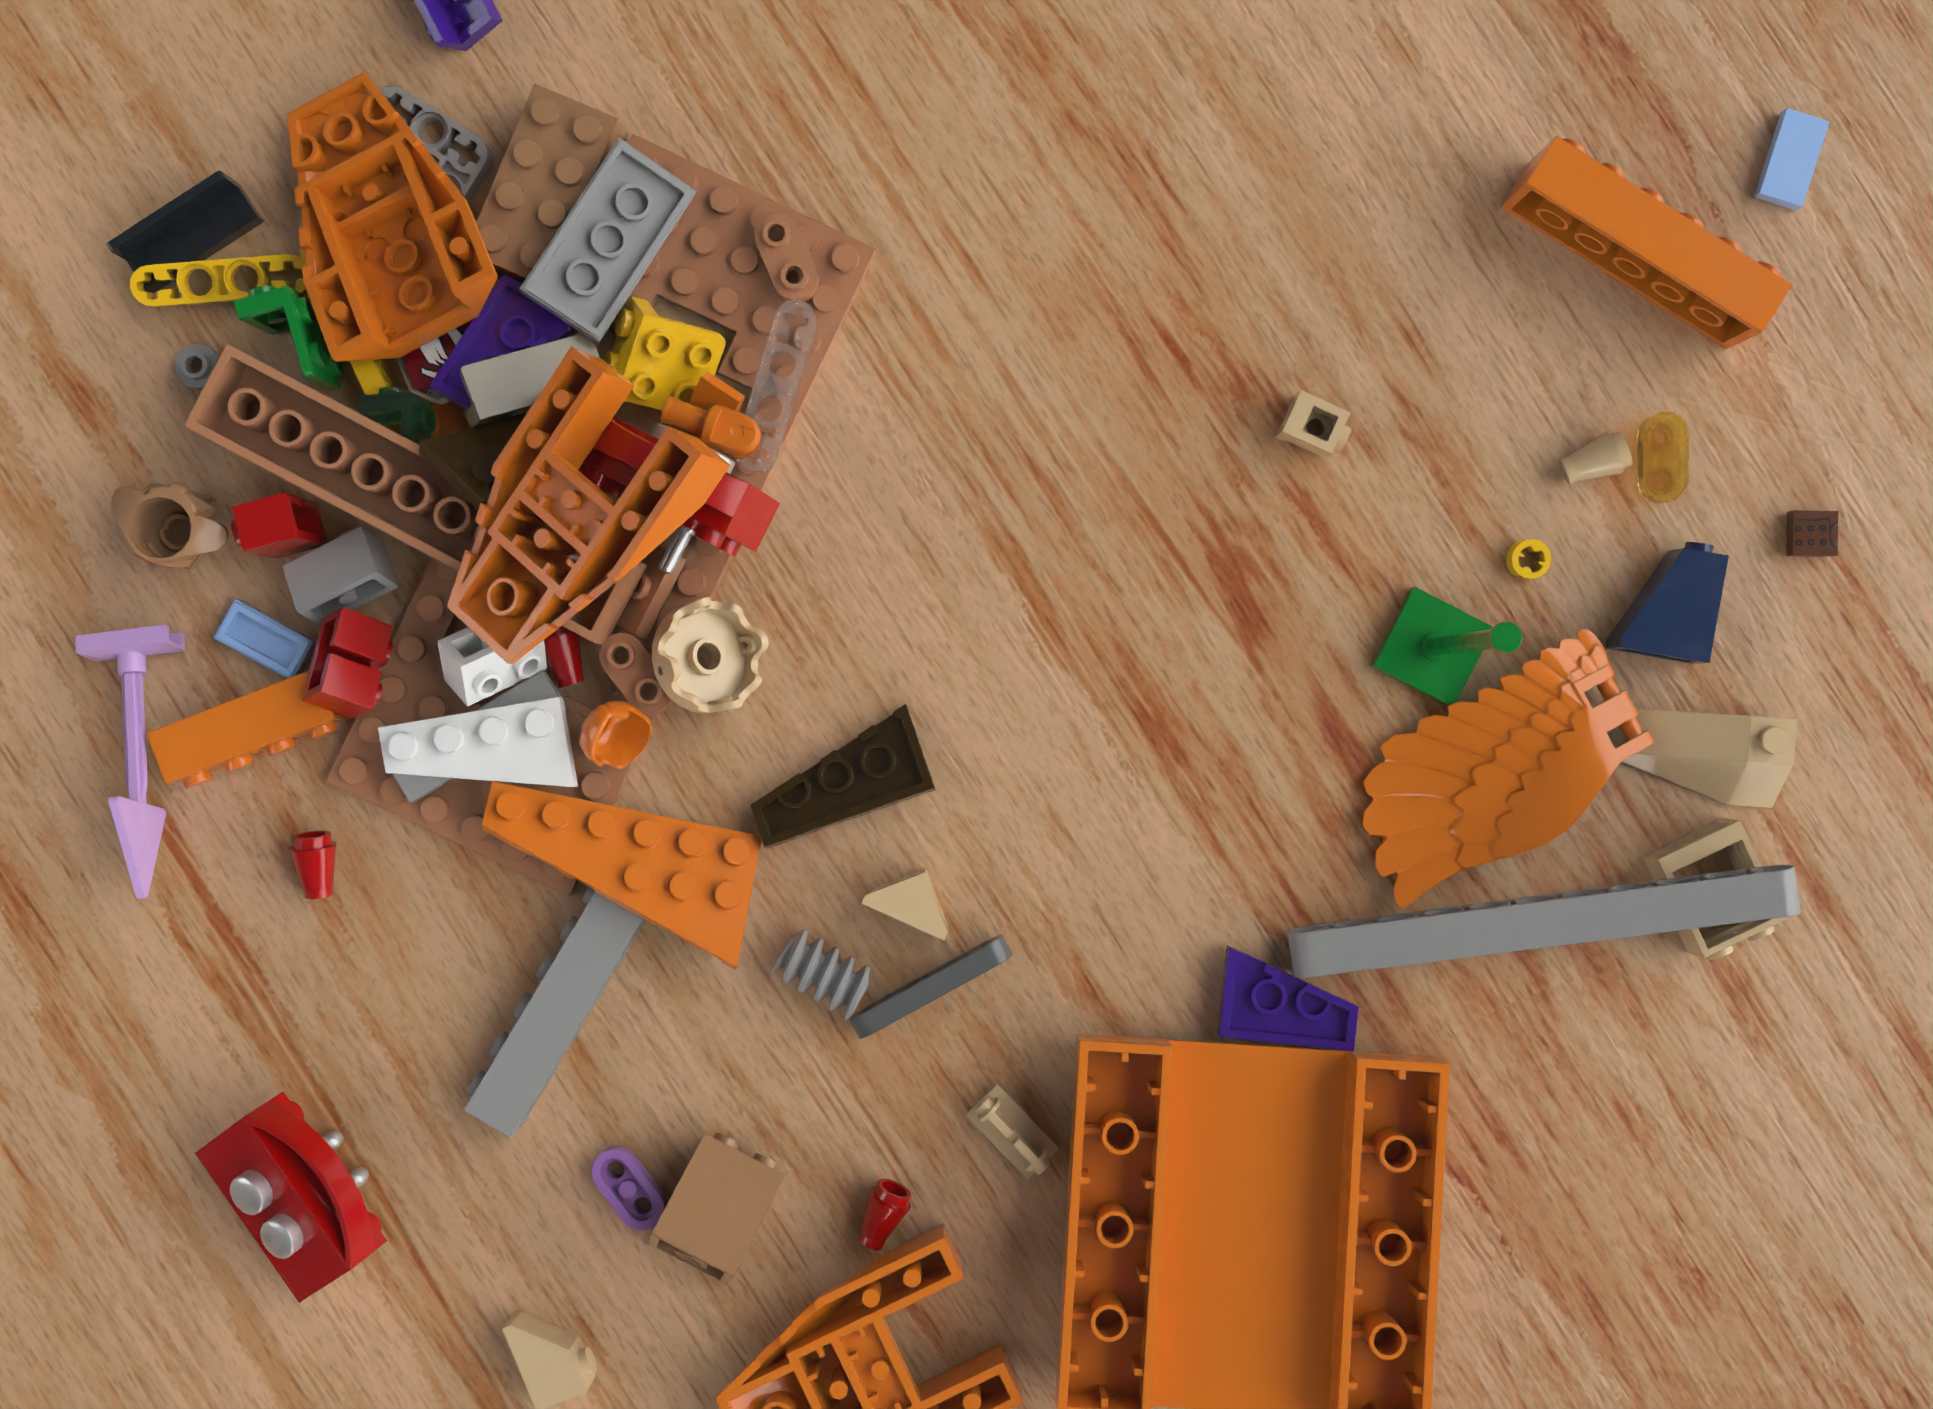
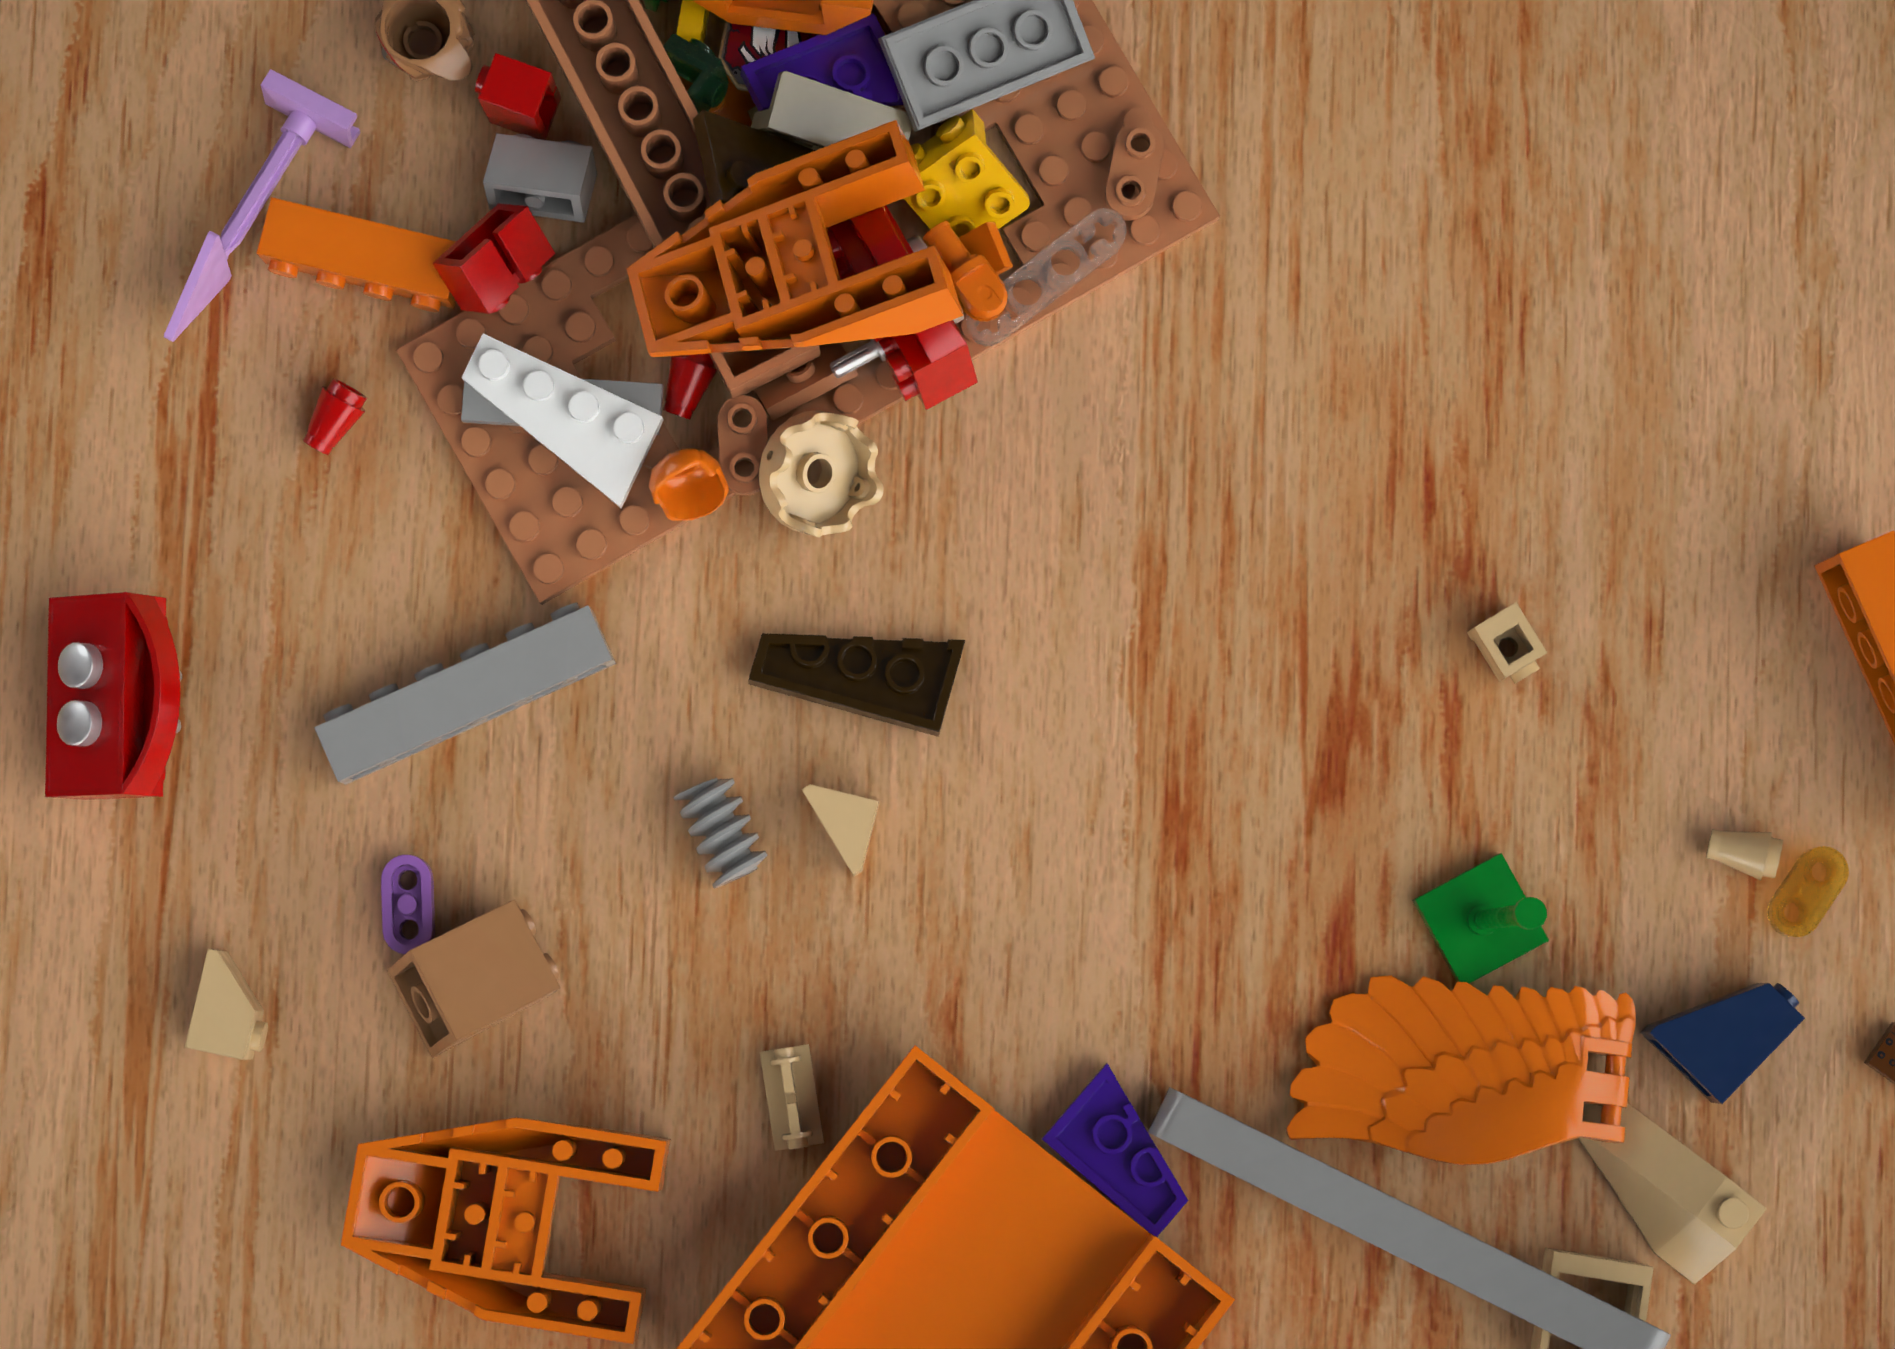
camera: 30 degrees right, 5 degrees down
light blue tile [213,599,317,679] -> none
white brick [437,627,548,707] -> none
orange wing [482,781,761,970] -> none
dark grey beam [849,935,1013,1039] -> none
red cone [858,1179,911,1251] -> none
yellow bush [1505,539,1552,579] -> none

